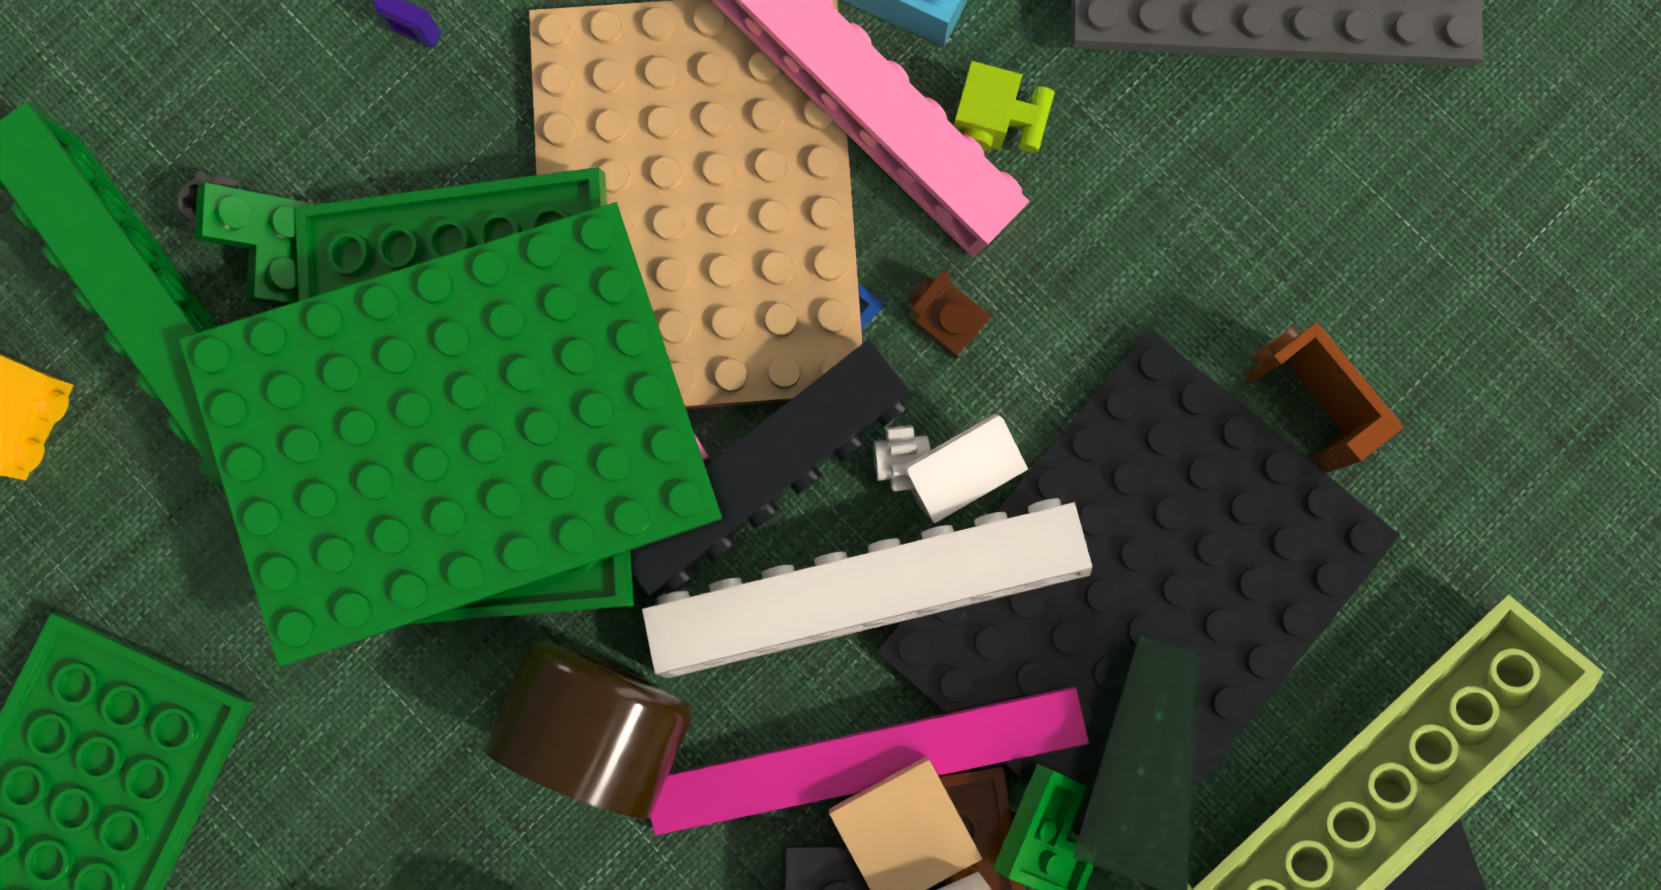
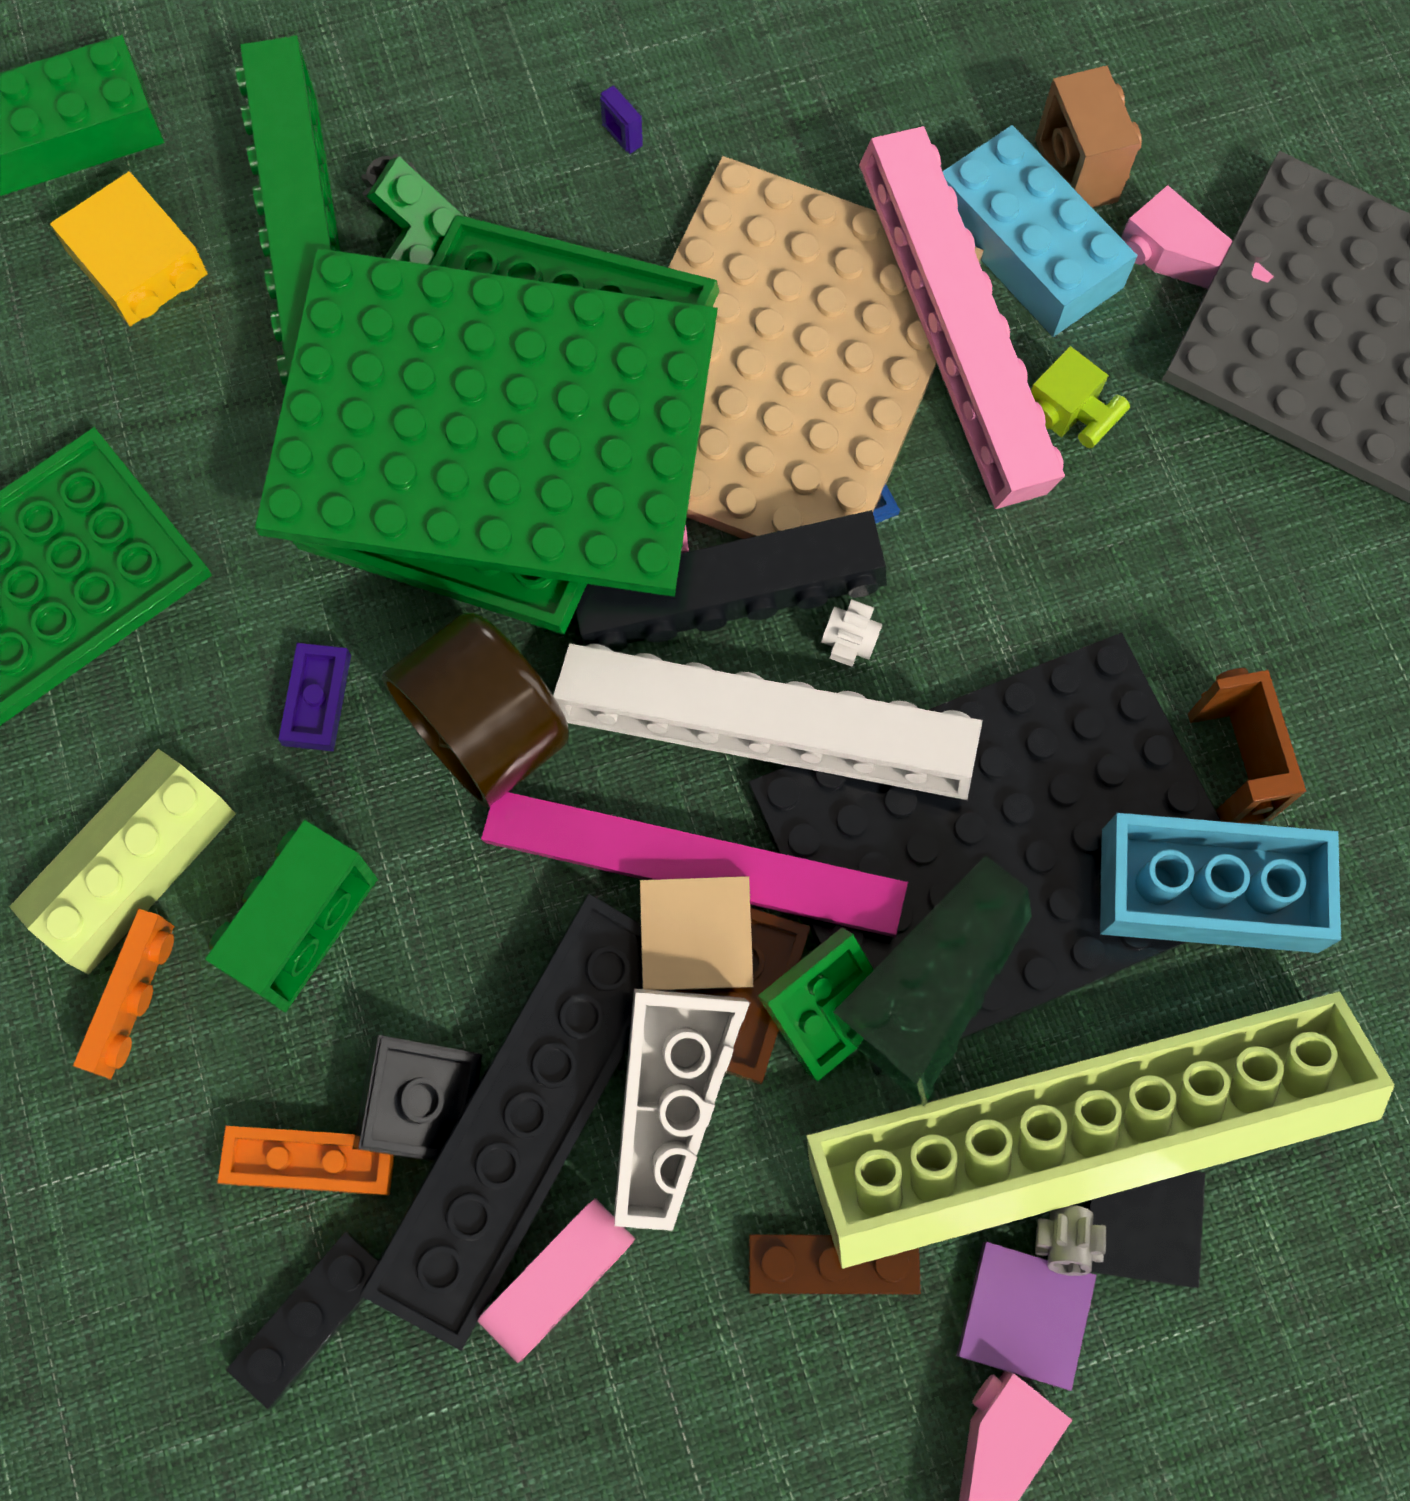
camera: 25 degrees right, 10 degrees down
white panel [905,414,1028,524] -> none
reddish brown bracket [908,270,991,360] -> none
none -> dark purple plate [278,643,351,752]
none -> medium azure brick [1100,813,1341,953]

